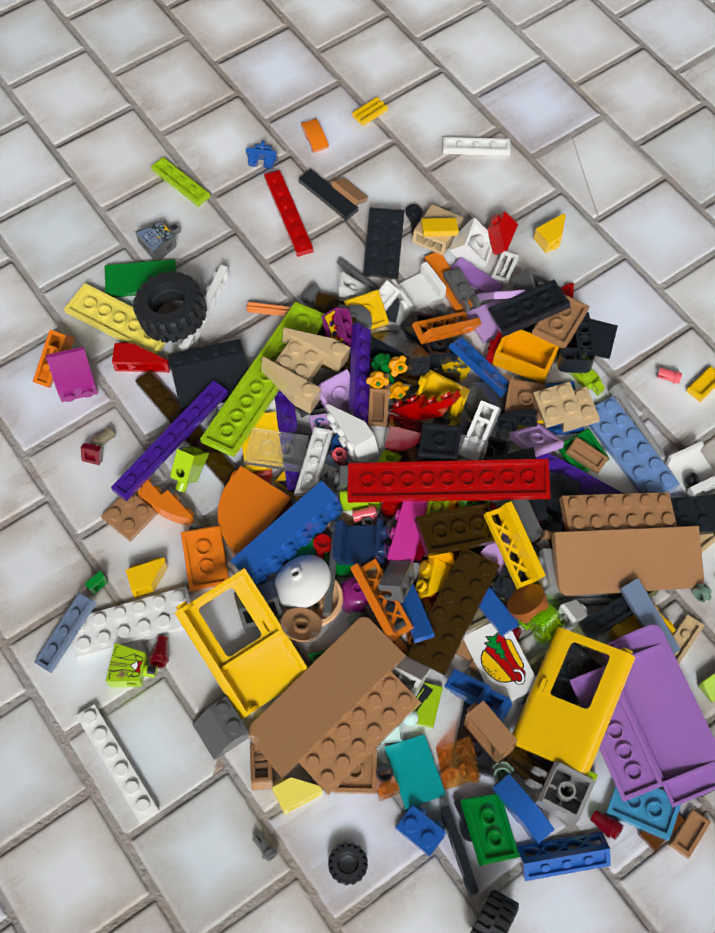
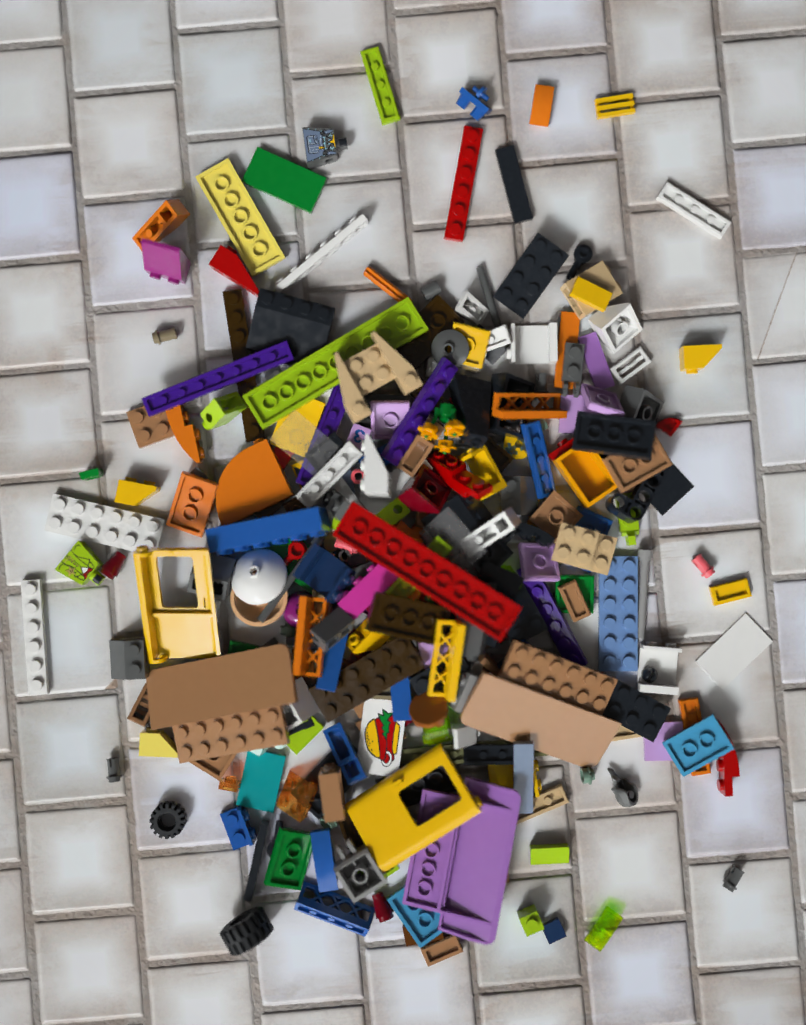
camera: 30 degrees right, 25 degrees up
sand blue tile [34,592,97,673] -> none
dark red plate [80,442,102,466] -> none
black tyre [133,271,207,343] -> none
medium nougat dish [281,607,322,642] -> none
magenta brick [321,307,353,347] -> none
medium nougat tile [332,178,368,205] -> none
black hinge [376,764,394,782] -> none
black tile [418,423,462,461] -> none
red slope [487,211,518,255] -> none

